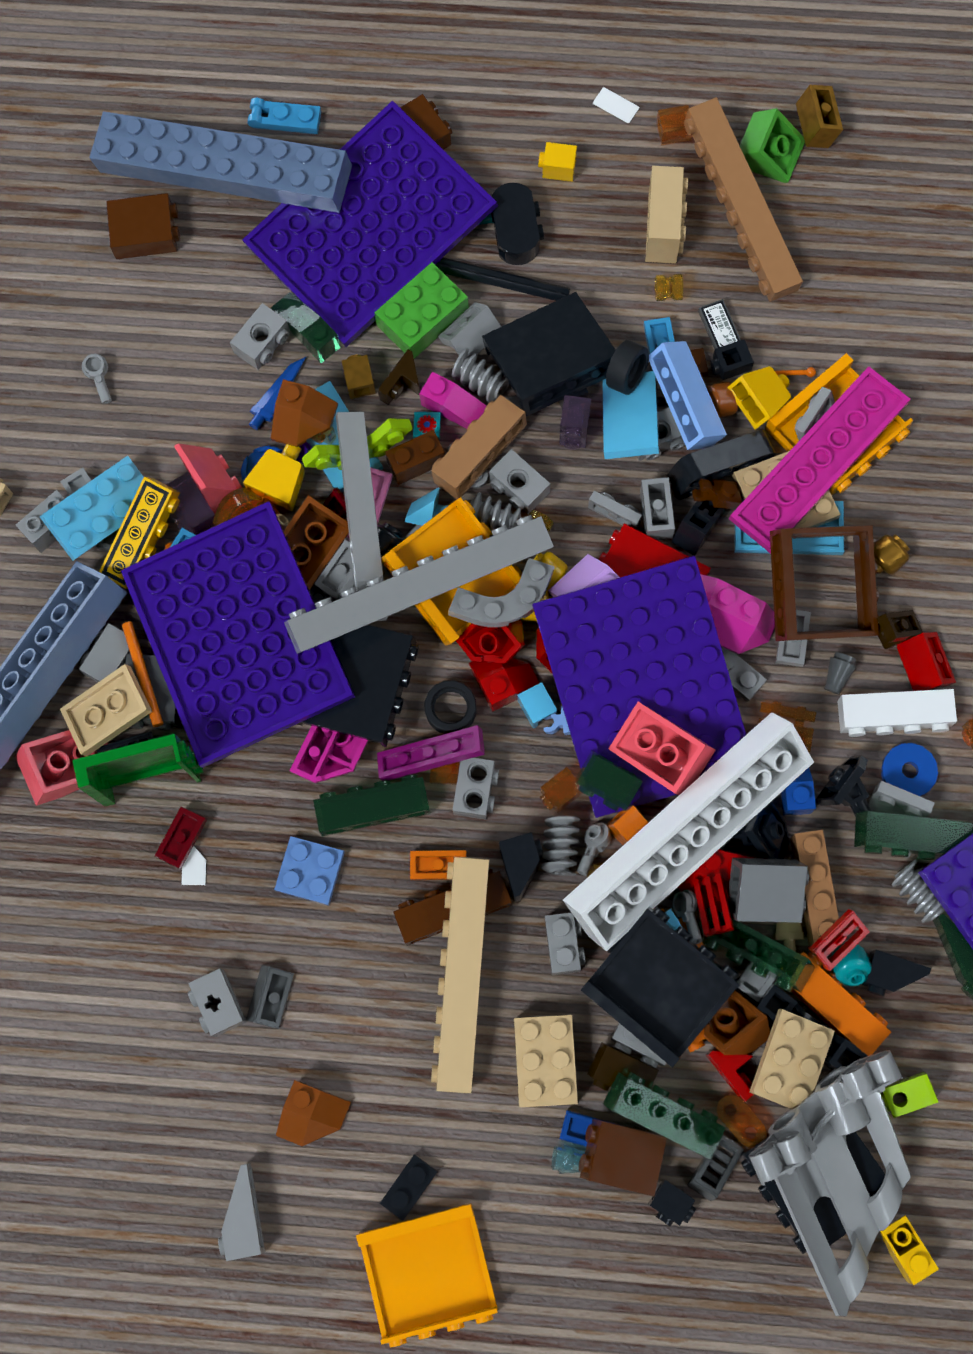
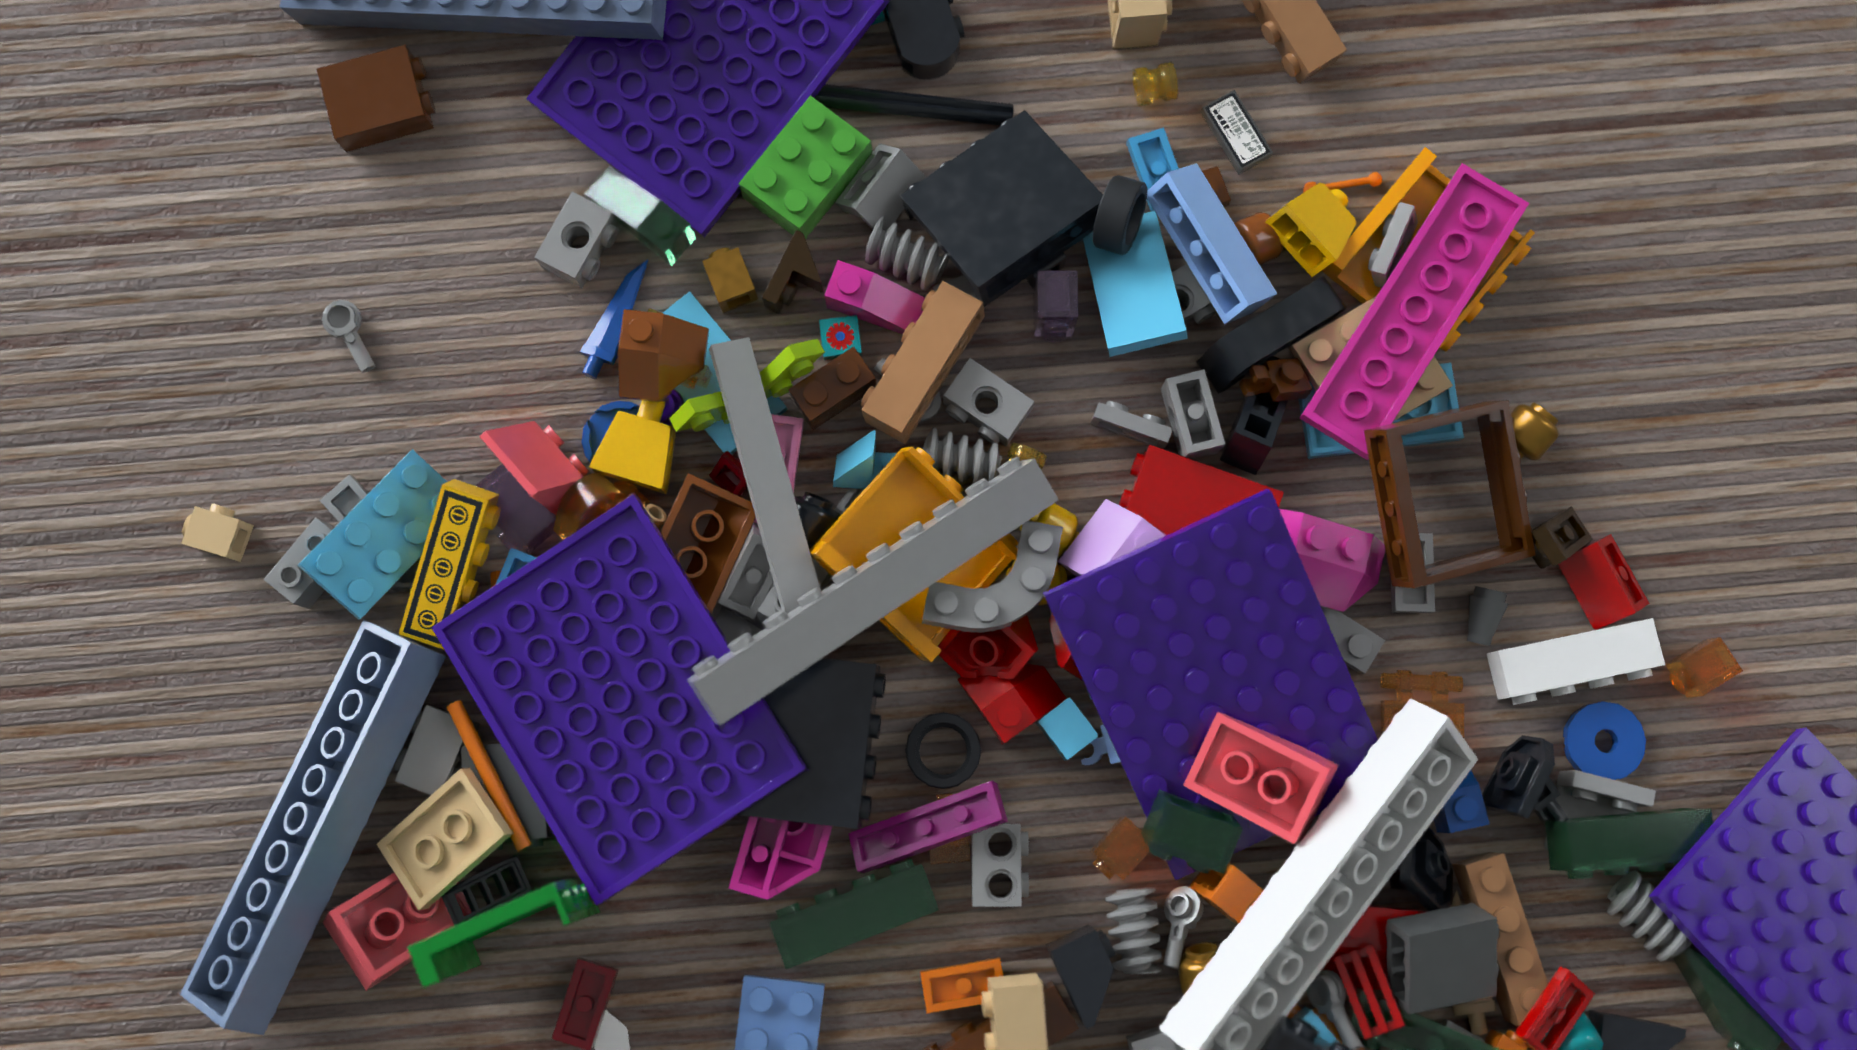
camera: 15 degrees left, 5 degrees up
black brick [710,339,754,381] -> none

